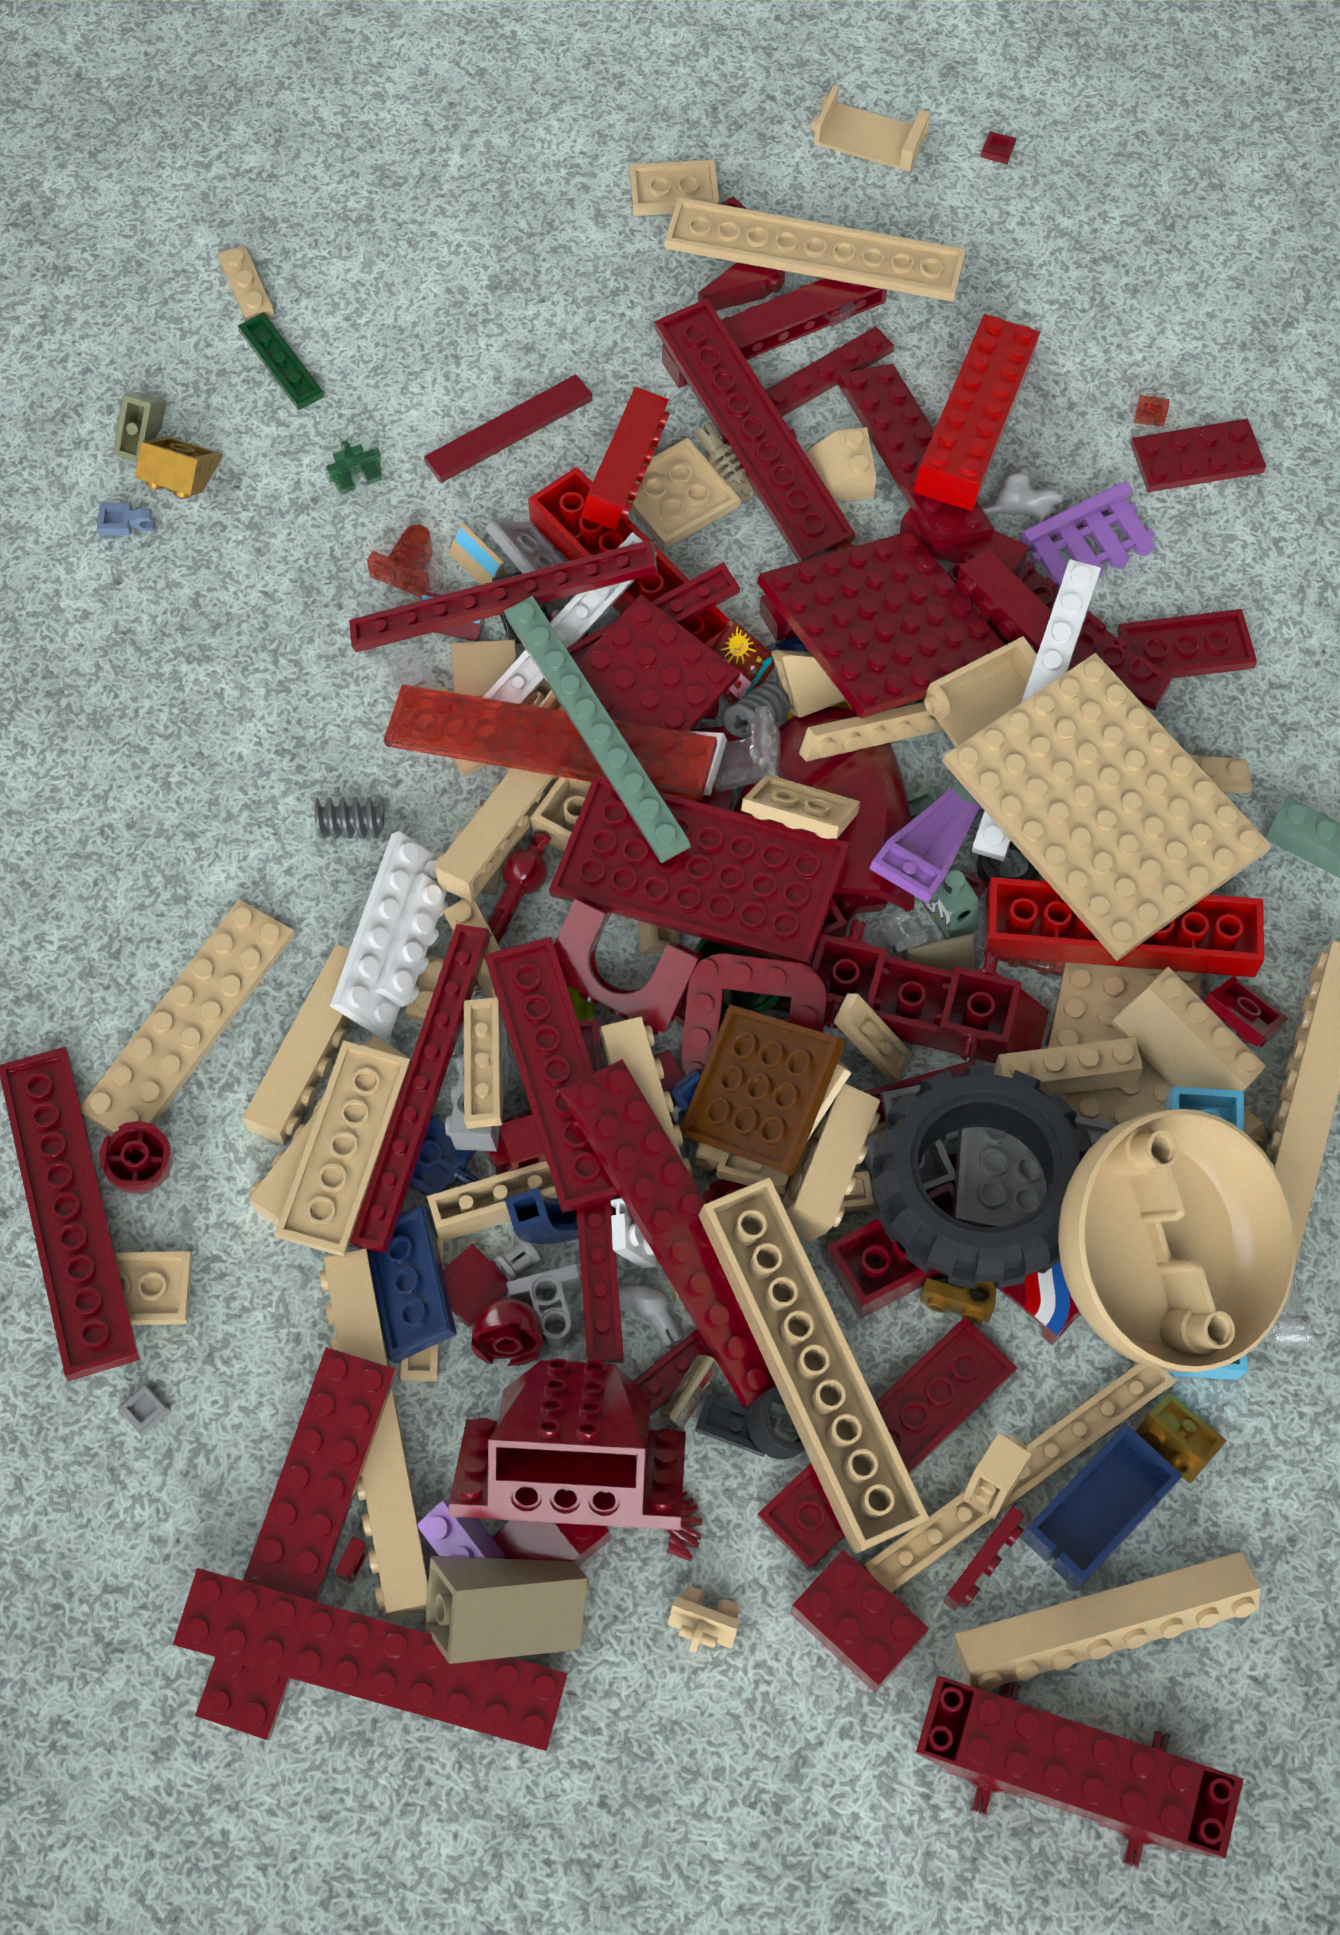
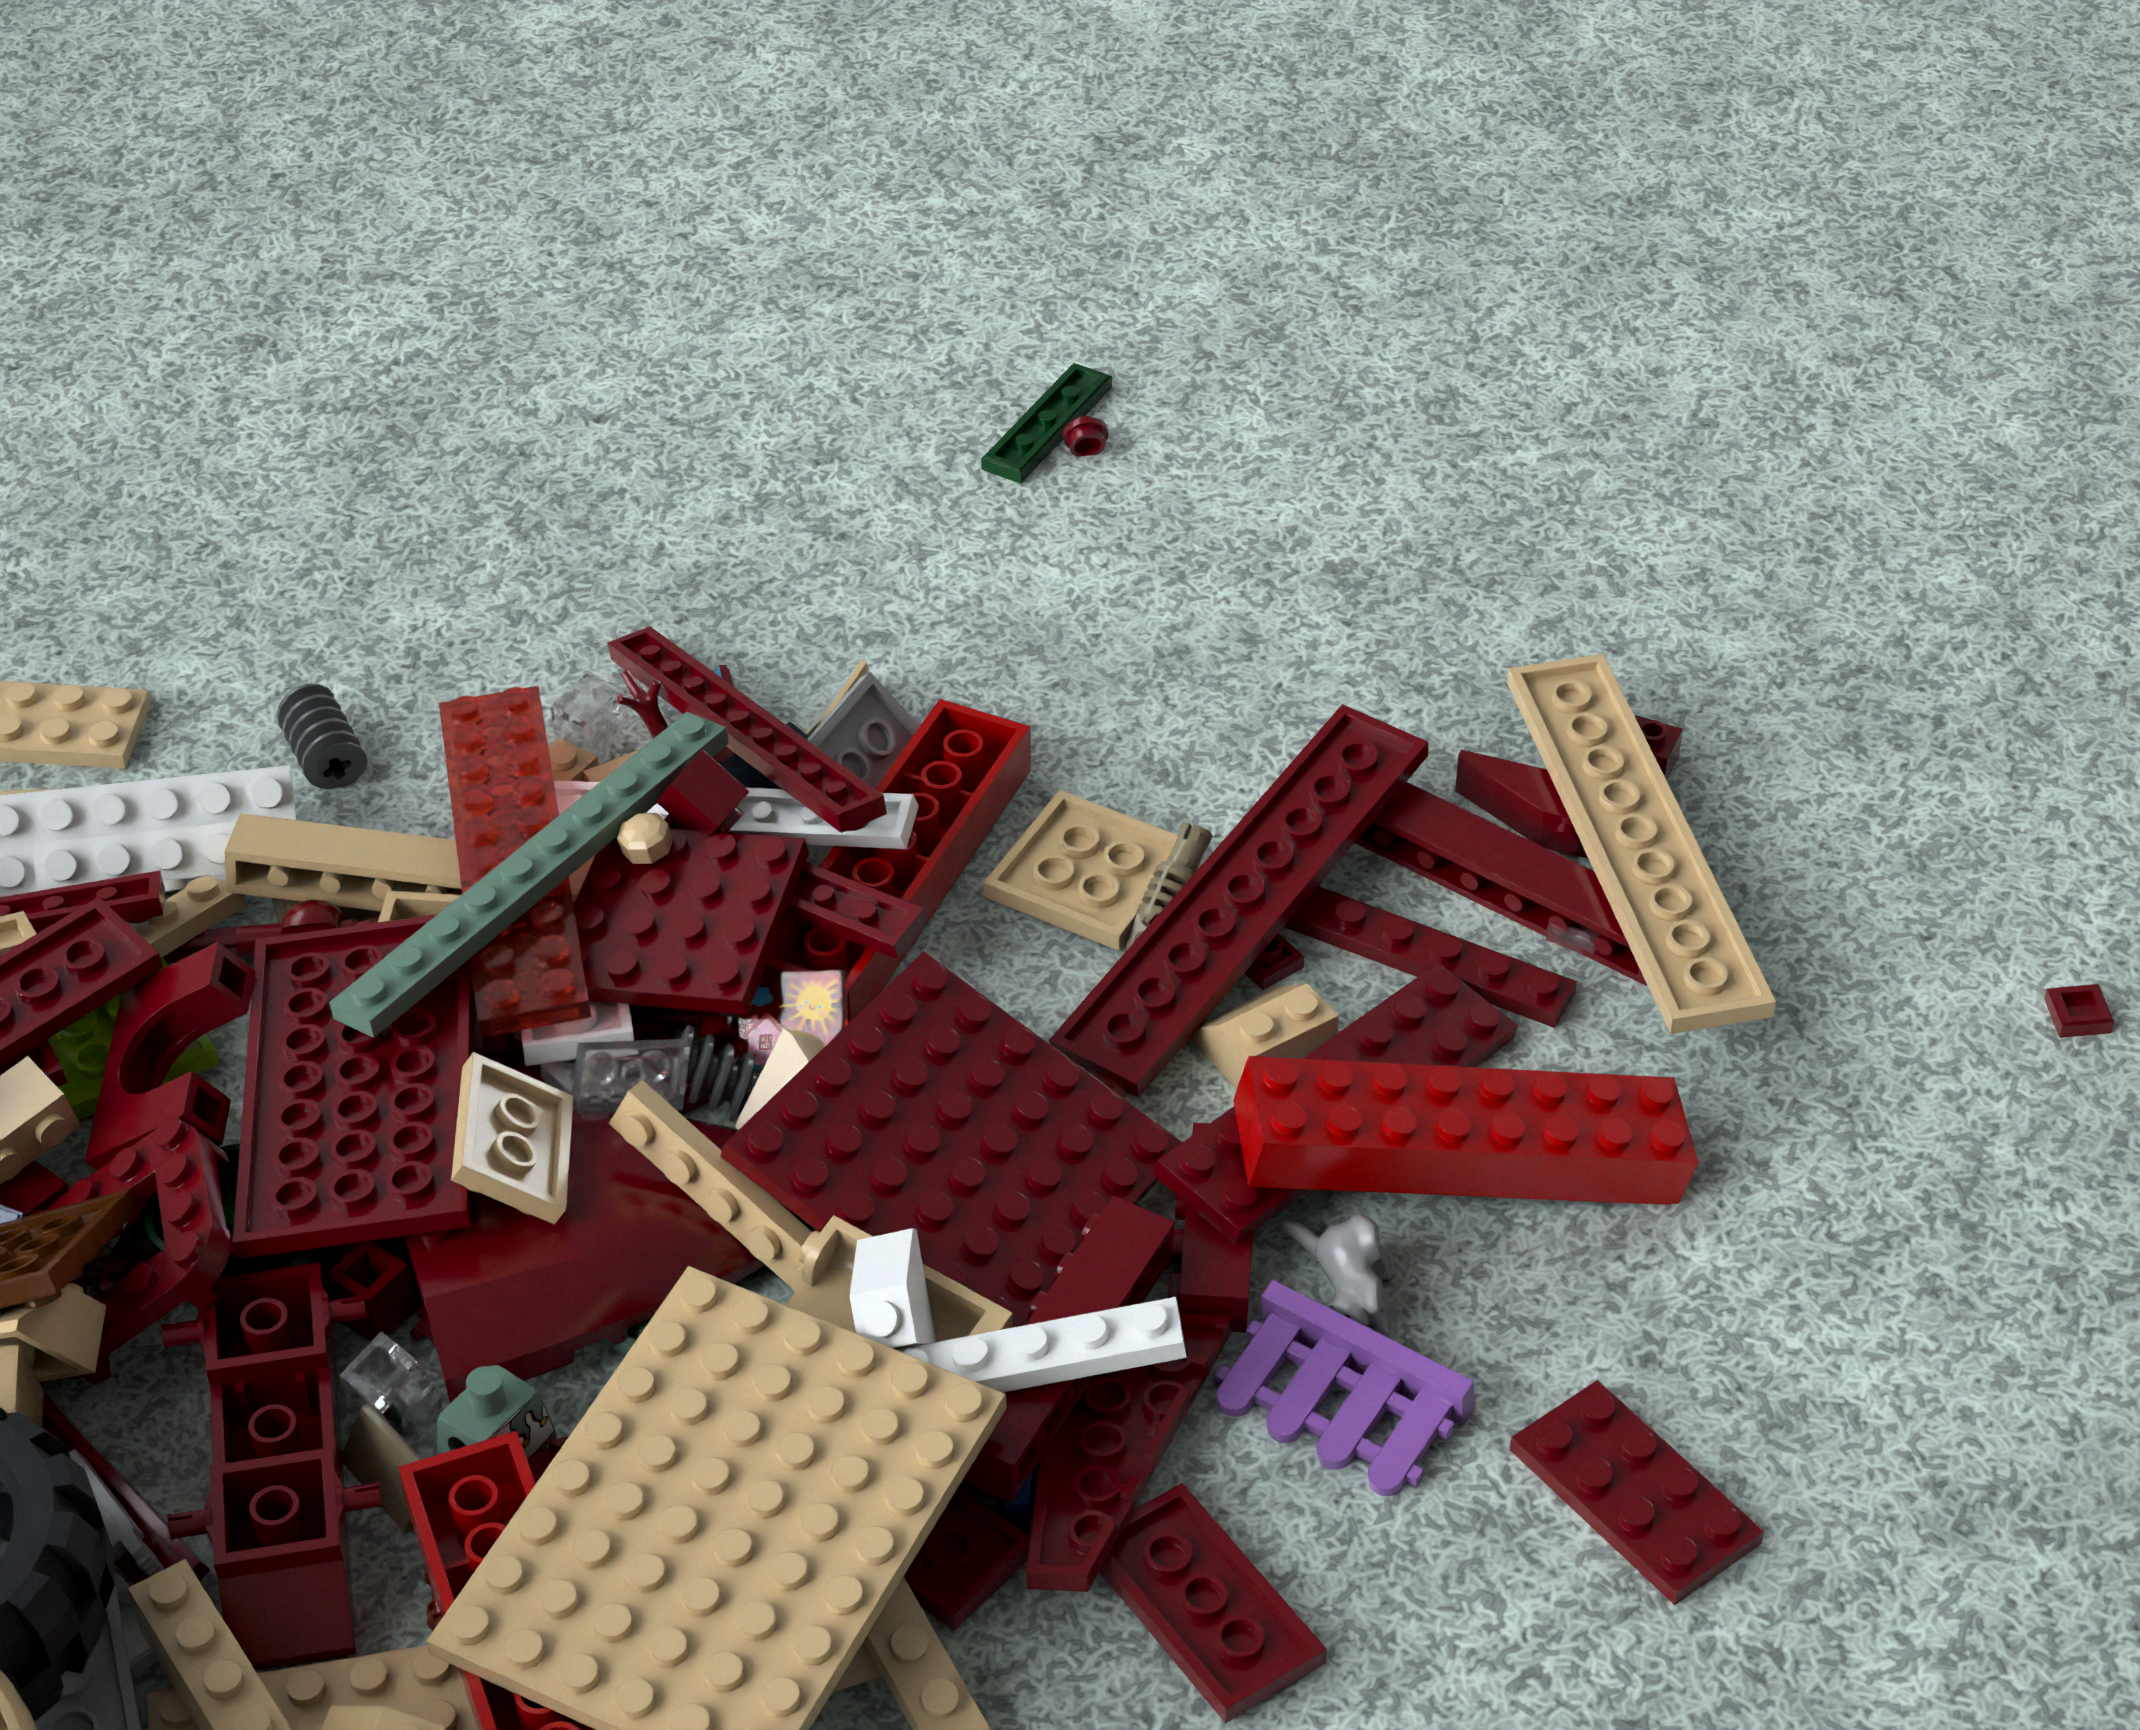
camera: 65 degrees right, 20 degrees down
sand blue plate [97,502,155,536] -> none
olive slope [113,392,166,462] -> none
pearl gold slope [135,436,223,498] -> none
tan plate [217,245,274,321] -> none
clear green hips [326,439,382,495] -> none
clear red tile [367,525,433,598] -> none
dark red tile [424,374,593,483] -> none
red brick [580,386,670,531] -> none
tan plate [629,159,720,216] -> none
tan panel [811,85,931,172] -> none
tan plate [834,994,912,1081] -> none
medium lavender plate [869,781,980,904] -> none
clear red plate [1134,395,1170,427] -> none
none -> dark red bar [617,670,669,739]
none -> tan tile [617,813,673,864]
none -> dark red brick [655,749,750,835]
none -> white slope [850,1228,936,1350]
none -> dark red plate [1063,416,1109,457]

